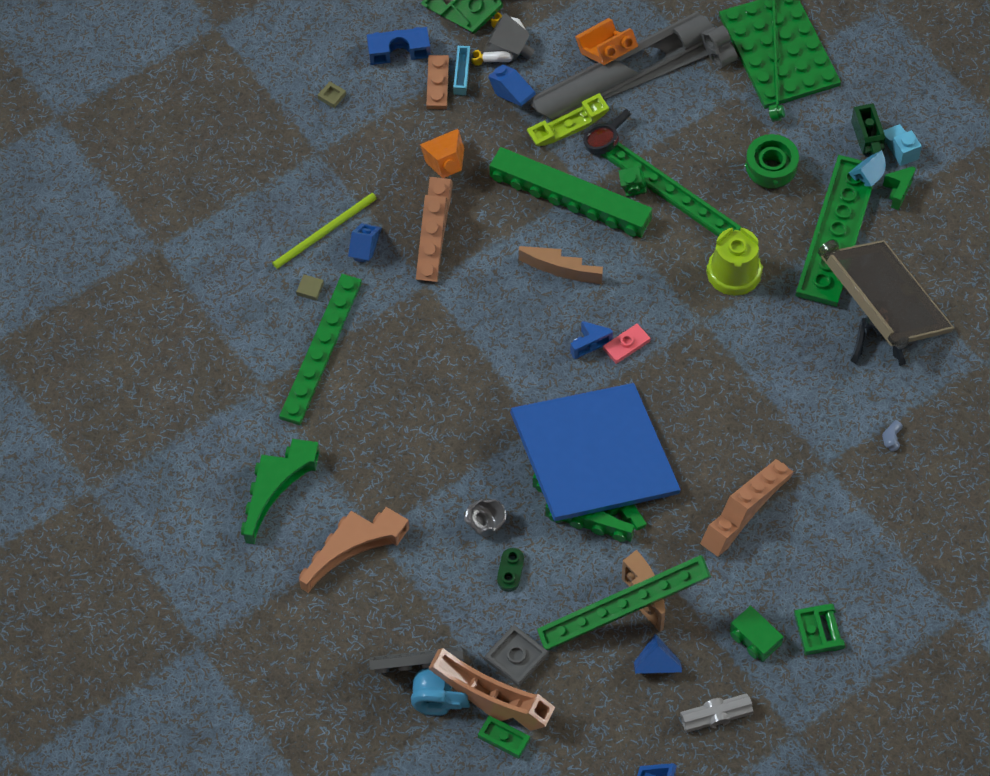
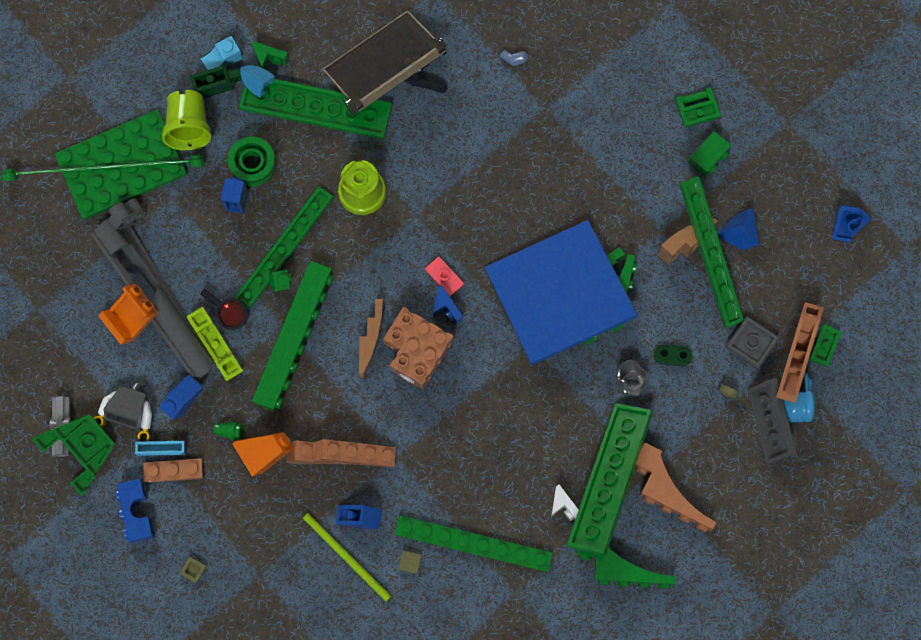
camera: 95 degrees left, 15 degrees up
light grey piece [680,693,753,733] -> none
nougat arch [700,459,794,557] -> none
none -> lime piece [162,90,211,150]
none -> green cone [214,422,244,441]
none -> blue brick [221,177,249,214]
none -> nougat piece [383,307,454,392]
none -> white slope [551,485,579,521]
none -> green plate [567,403,653,556]
none -> olive tile [719,385,739,399]

